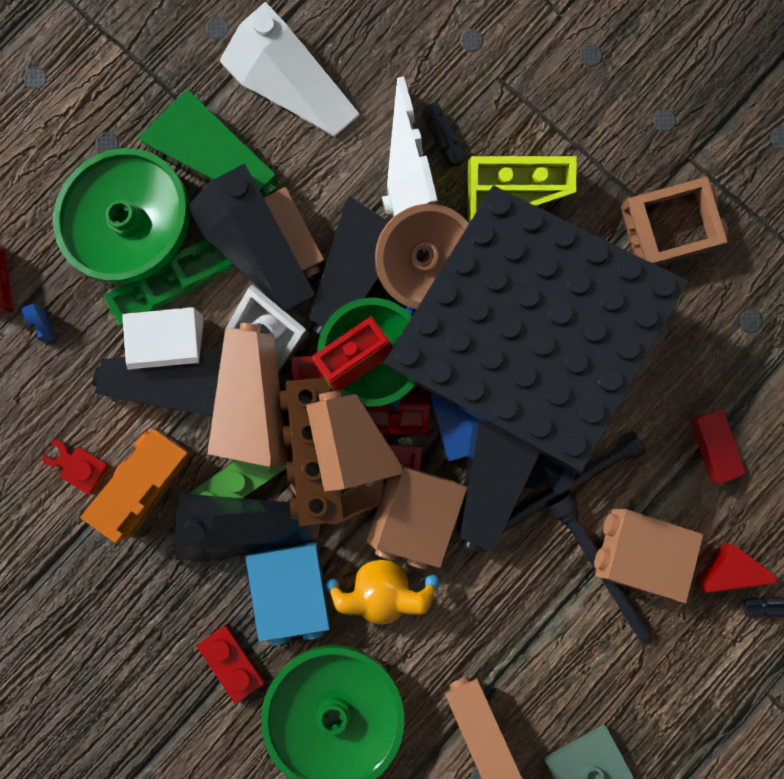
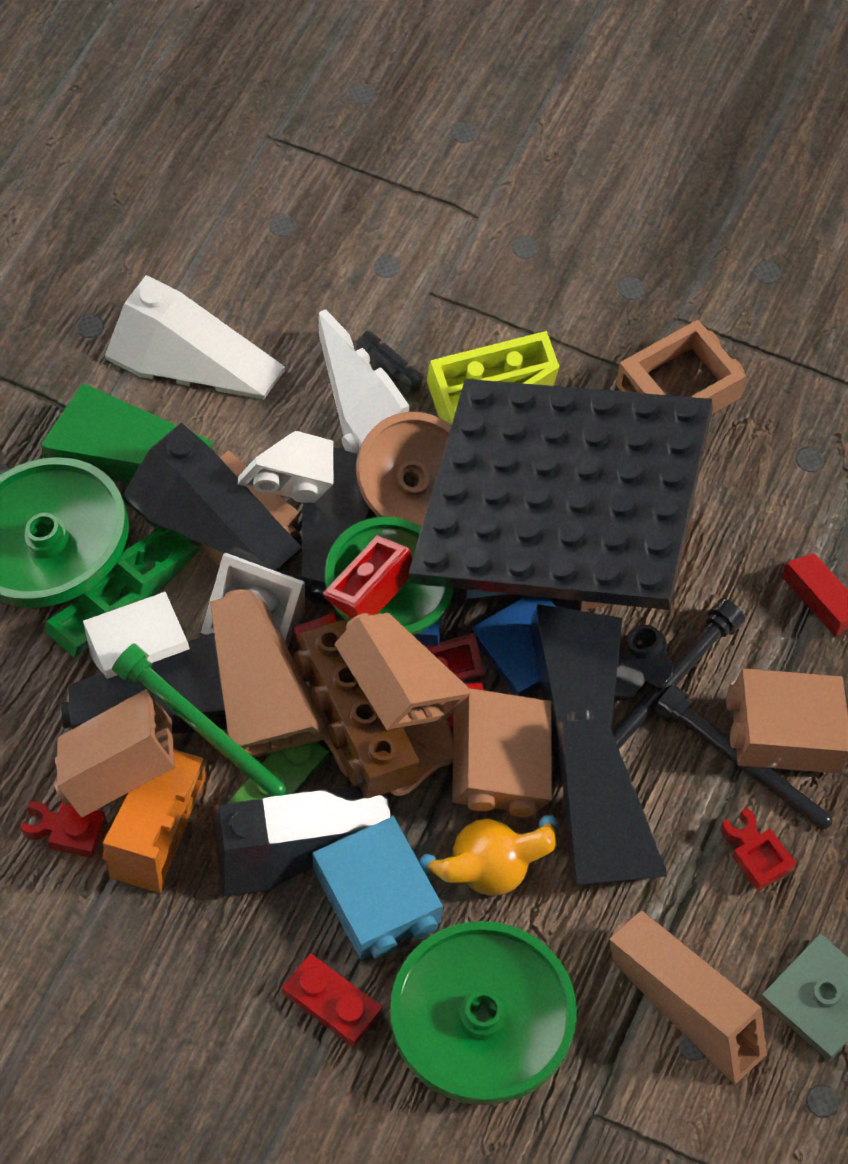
camera: 15 degrees left, 25 degrees down
none -> nougat brick [54,689,175,817]
none -> green piece [112,643,286,797]
none -> white slope [238,431,333,503]
none -> black slope [556,711,667,885]
none -> red plate [720,808,797,892]

